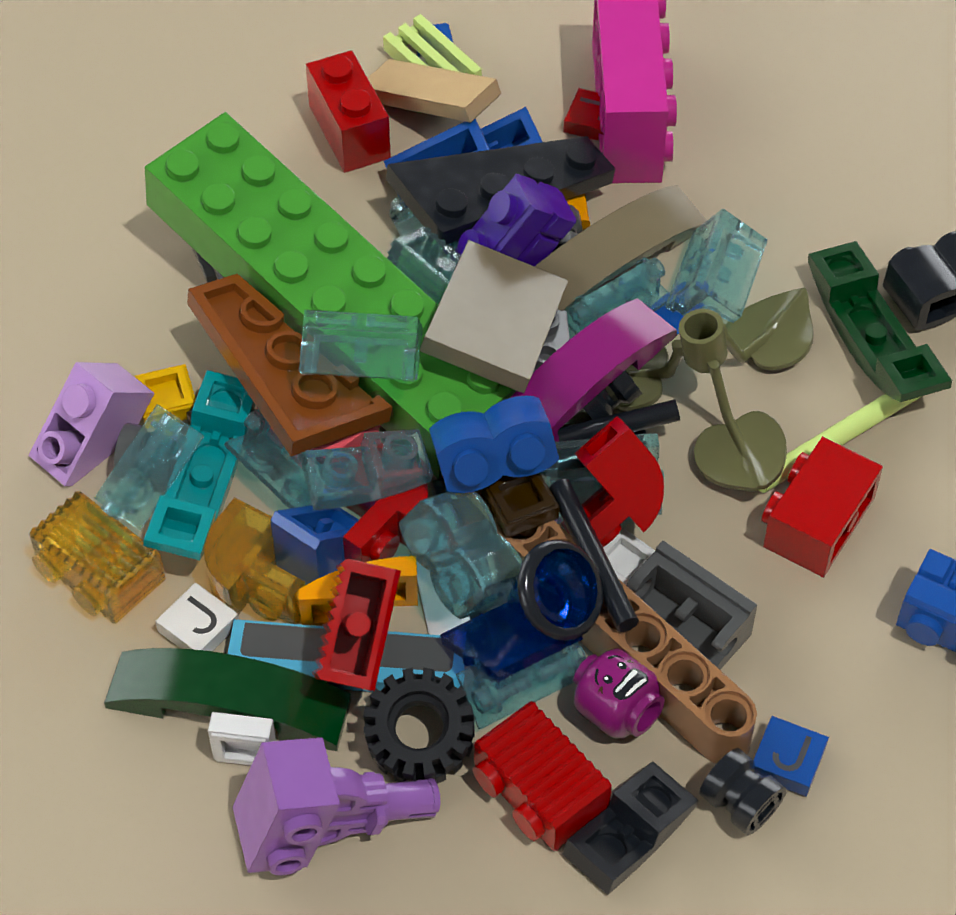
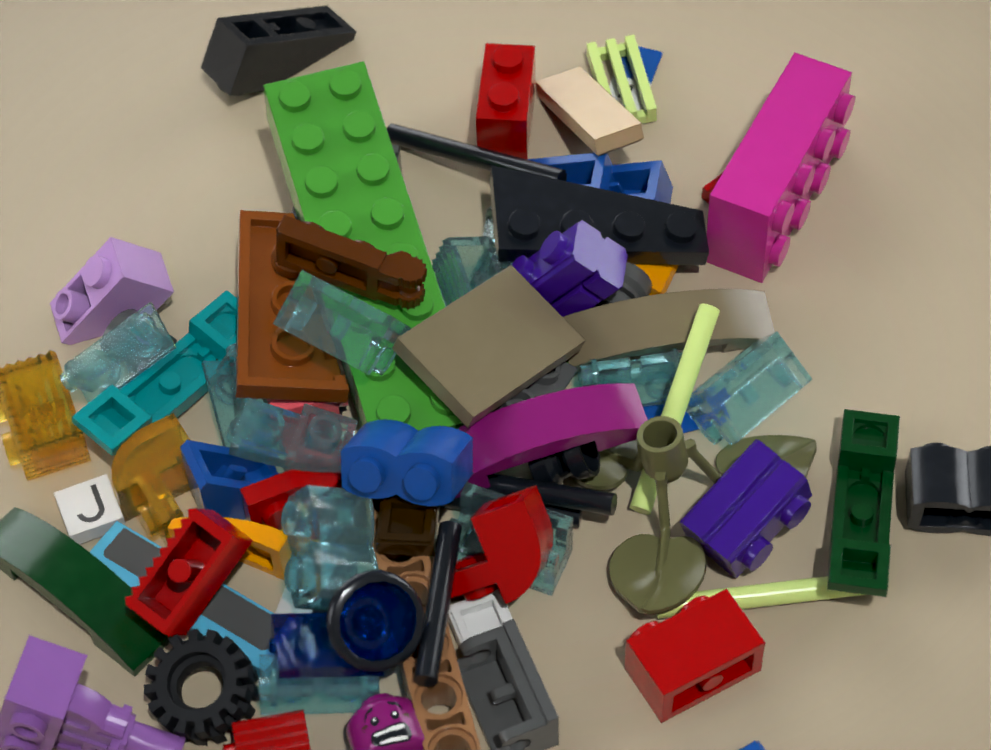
camera: 30 degrees right, 0 degrees up
yellow tile [134,364,196,429] -> none
white tile [208,712,276,765] -> none
none -> black slope [201,5,357,96]
none -> reddish brown hinge [276,215,427,309]
none -> black bar [387,123,567,181]
none -> yellowish green bar [630,303,720,515]
none -> dark purple brick [680,439,812,579]

